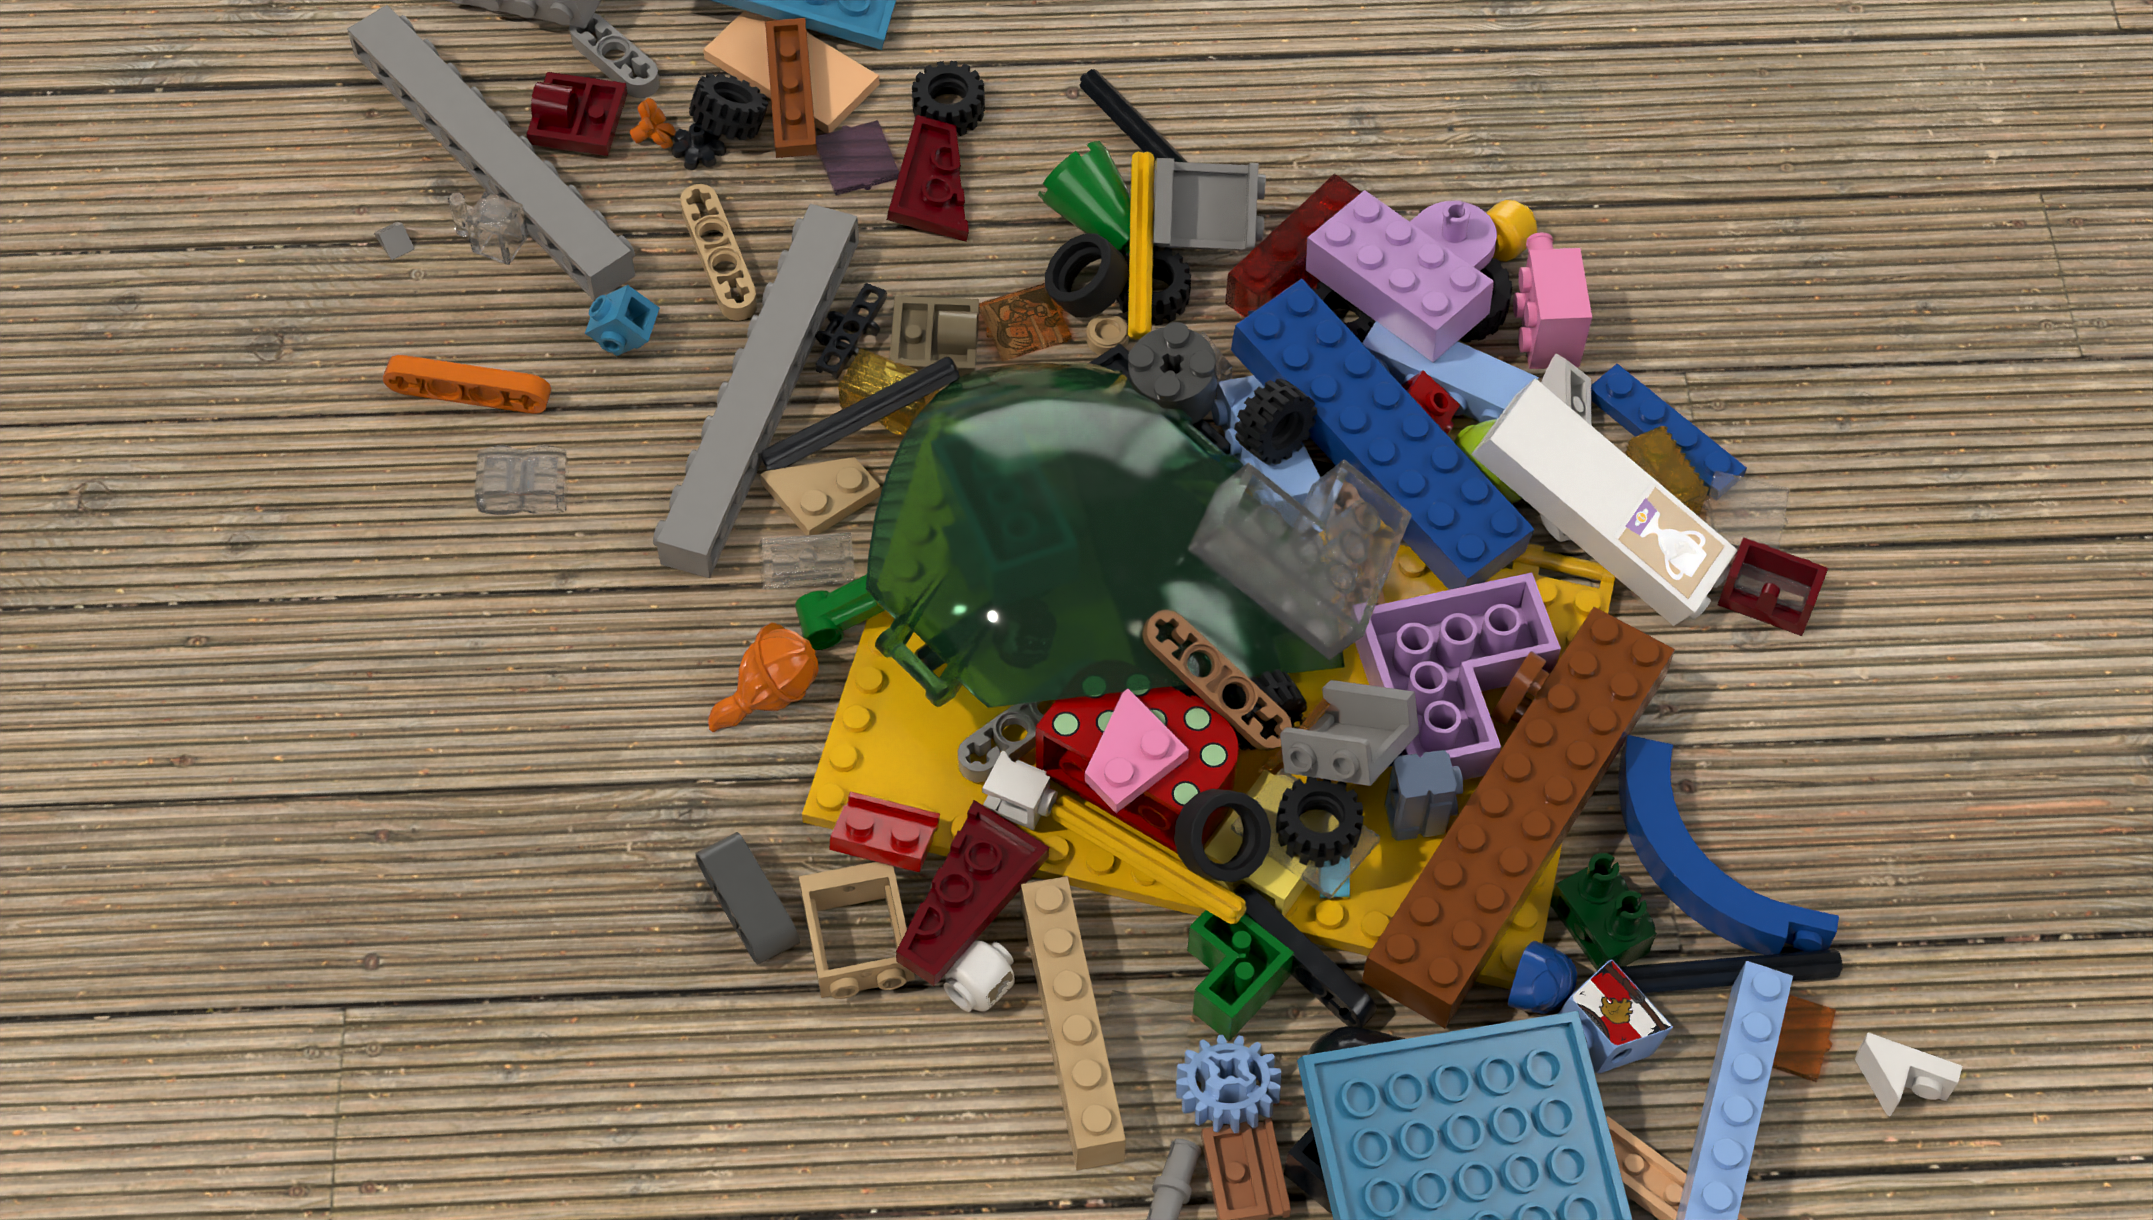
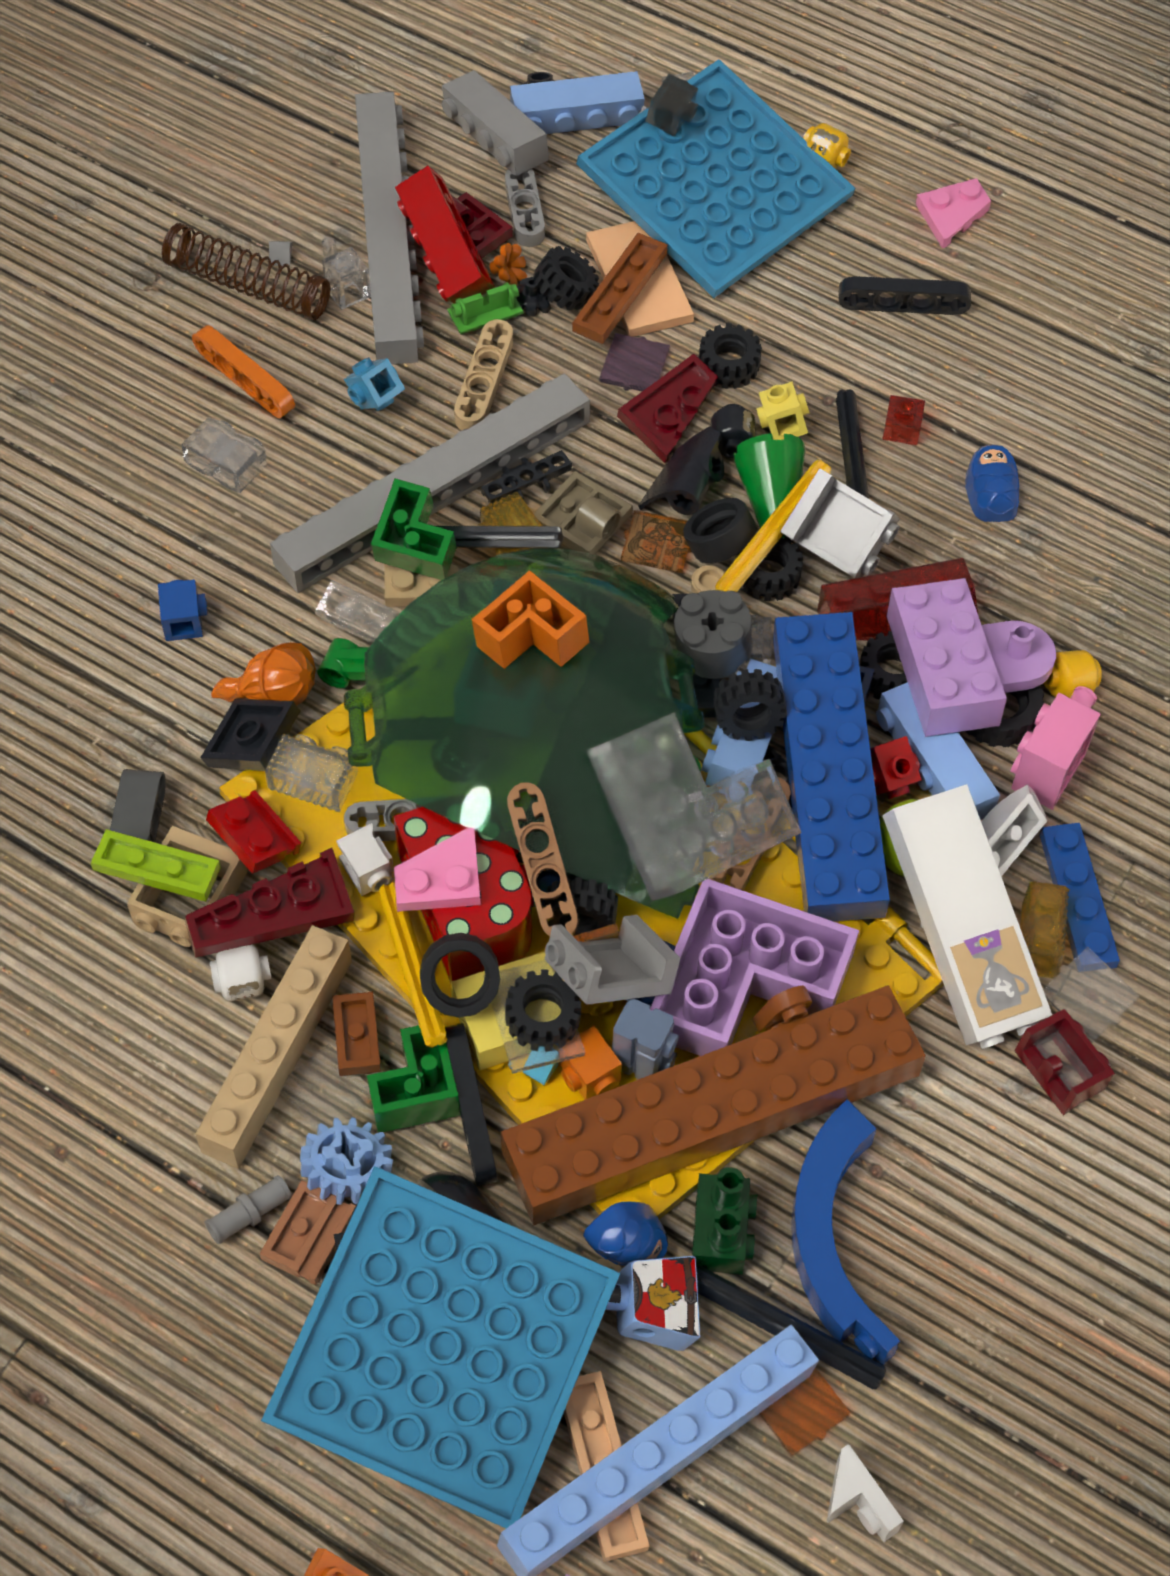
camera: 35 degrees right, 0 degrees up
none -> lime plate [91,829,221,902]
none -> blue brick [158,579,208,641]
none -> reddish brown piece [161,223,331,321]
none -> black plate [200,699,301,771]
none -> clear brick [265,734,358,812]
none -> dark orange plate [332,991,381,1076]
none -> green brick [371,478,457,581]
none -> red brick [395,165,495,303]
none -> bright green hinge [447,282,524,335]
none -> orange brick [471,570,590,669]
none -> orange brick [559,1025,622,1100]
none -> black panel [638,426,724,515]
none -> black head [710,404,756,458]
none -> light yellow brick [756,382,809,440]
none -> clear red plate [882,395,925,445]
none -> blue piece [965,444,1019,522]

